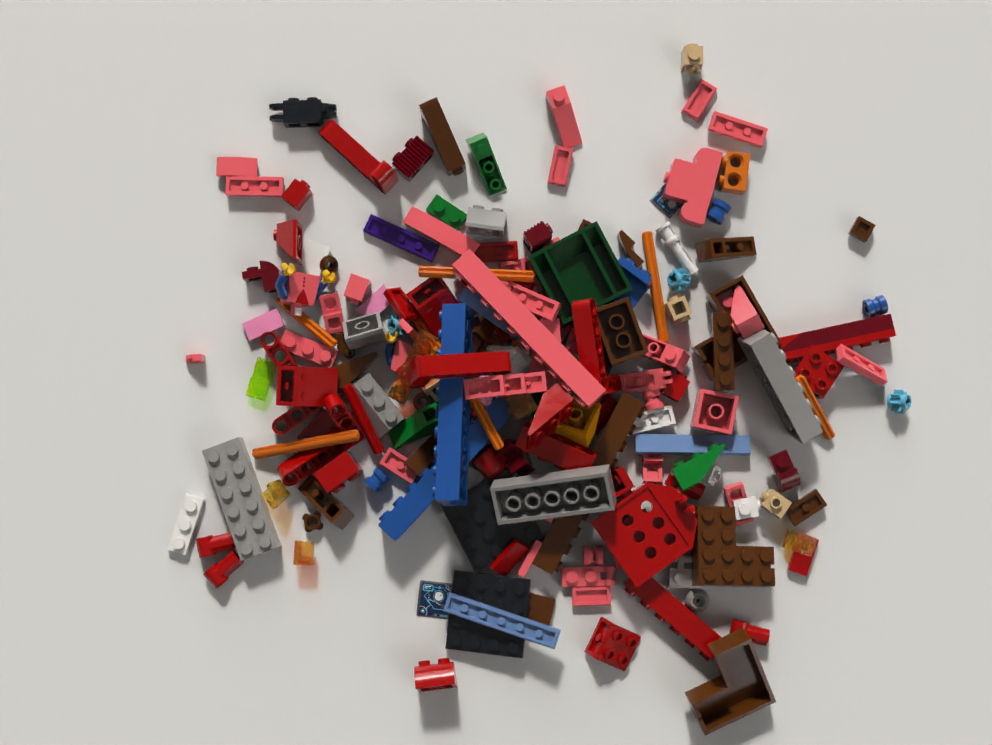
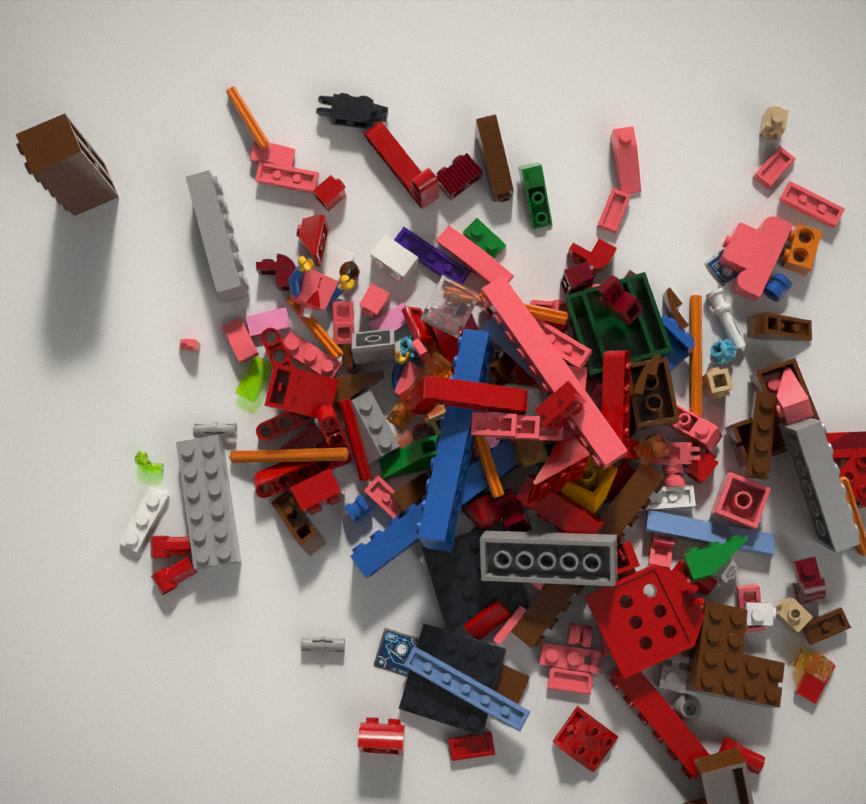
camera: 20 degrees right, 5 degrees down
clear yellow bracket [262,479,291,509] -> none
clear orange panel [293,540,316,566] -> none
reddish brown plate [302,511,324,532] -> none
light grey slope [465,205,506,238] -> none
red tile [474,241,518,263] -> none
none -> reddish brown brick [16,113,119,216]
none -> clear neon green arm [135,451,164,474]
none -> light grey brick [186,170,250,303]
none -> light grey pin [193,422,237,437]
none -> coral slope [222,317,259,364]
none -> orange axle [226,86,270,150]
none -> light grey pin [301,636,345,654]
none -> white brick [370,234,419,282]
none -> clear slope [420,275,480,338]
none -> red tile [448,731,495,761]
none -> red bracket [535,381,587,430]
none -> red brick [567,238,617,274]
none -> dark red brick [598,275,643,325]
none -> reddish brown slope [631,354,661,398]
none -> clear orange brick [633,430,670,466]

